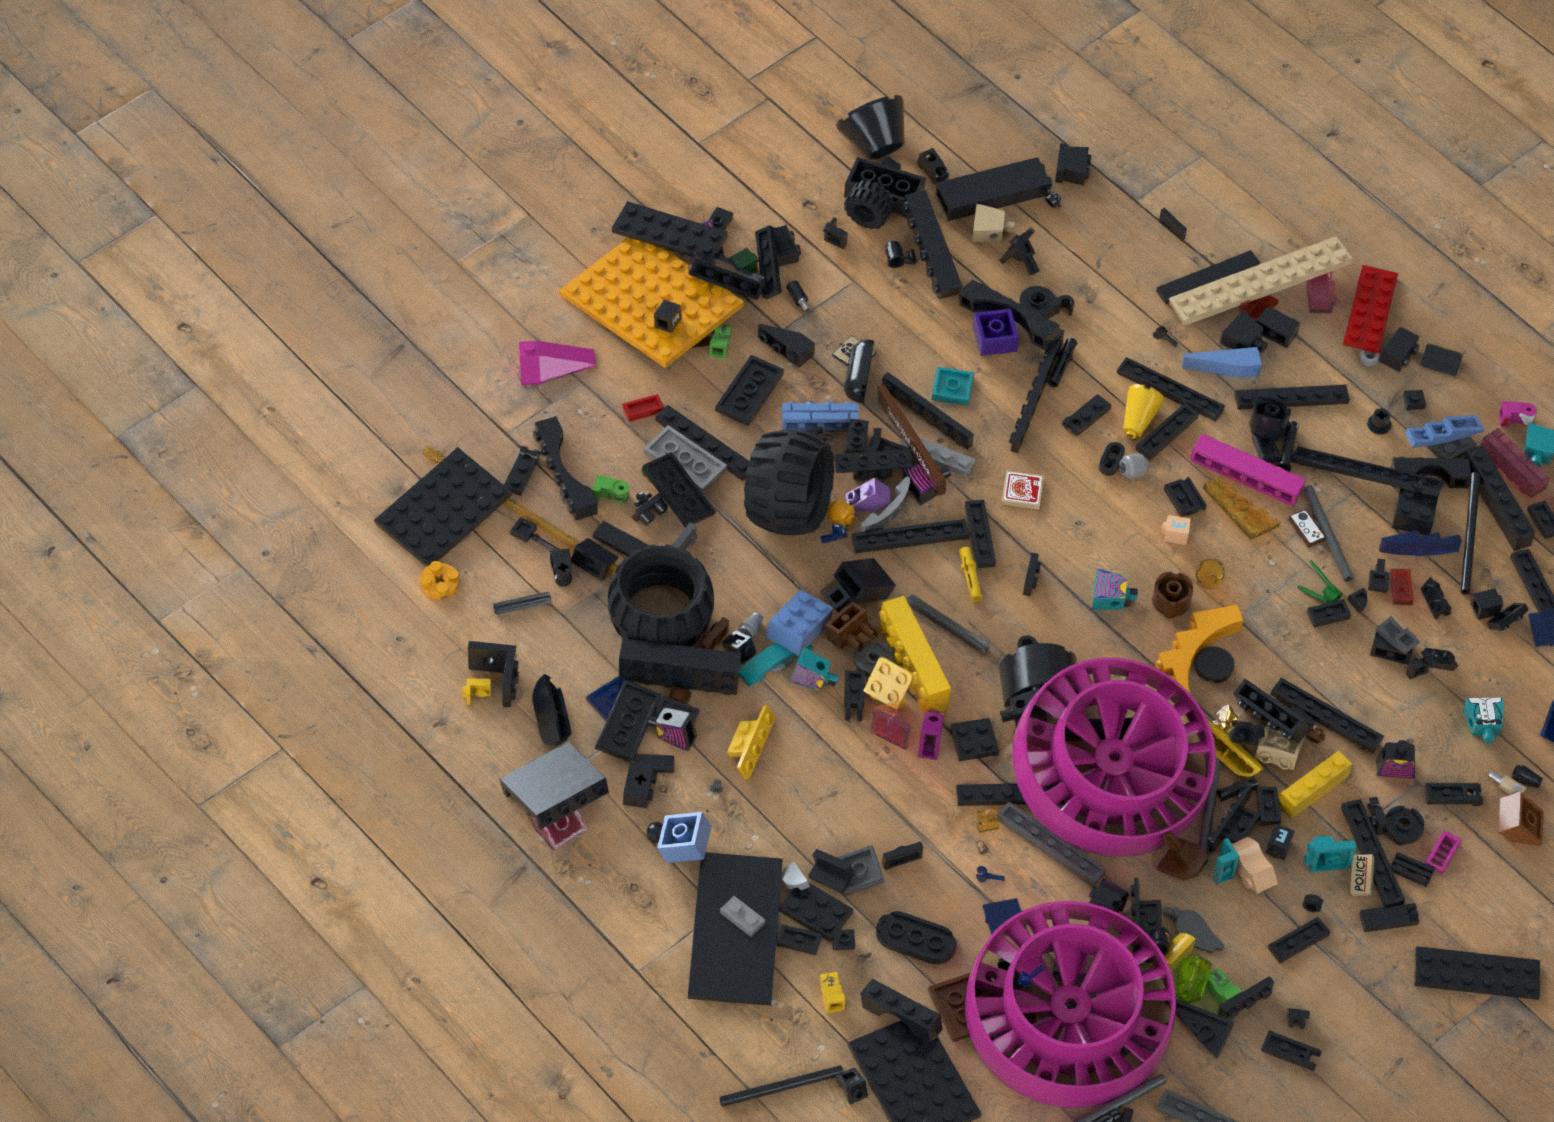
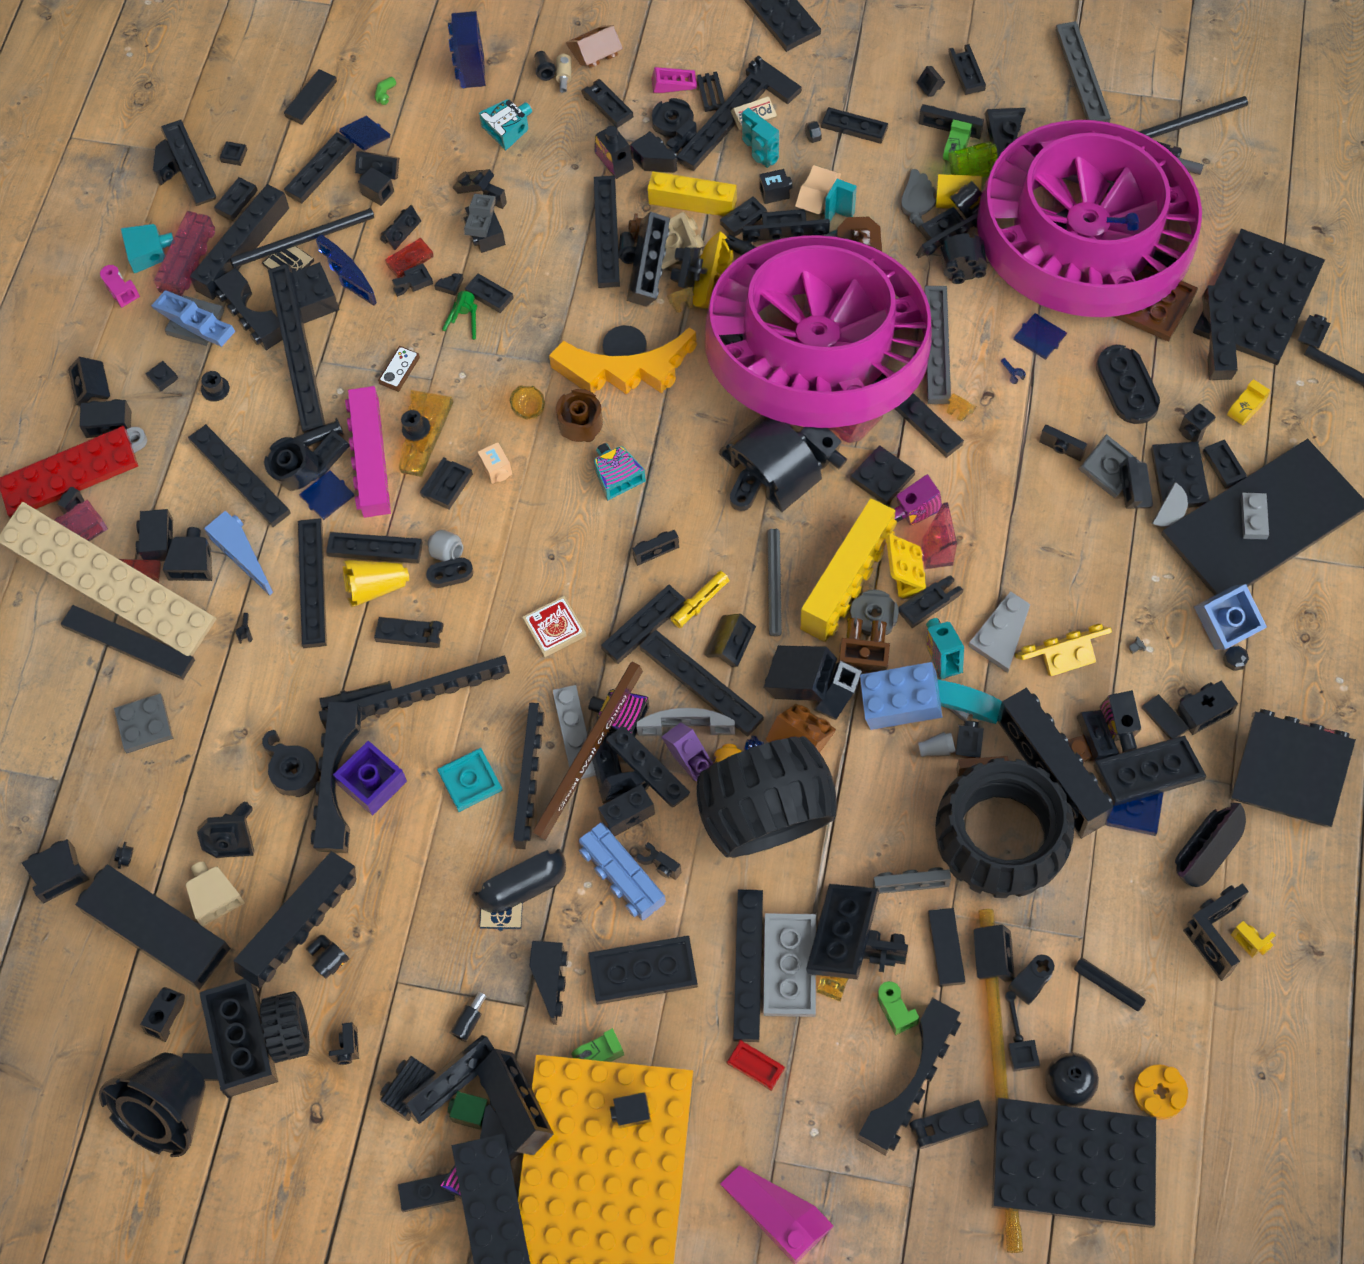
camera: 120 degrees left, 10 degrees up
black piece [1159,207,1187,241] -> none
dark grey piece [1304,485,1353,582] -> none
none -> black plate [58,487,85,519]
none -> dark grey plate [114,693,174,753]
none -> piece [262,246,314,272]
none -> clear blue piece [299,470,355,520]
none -> black piece [401,410,431,441]
none -> black slope [630,131,678,173]
none -> black panel [704,613,756,667]
none -> dark orange slope [765,704,836,752]
none -> light grey wing [969,591,1030,673]
none -> black cylinder [1045,1052,1099,1107]

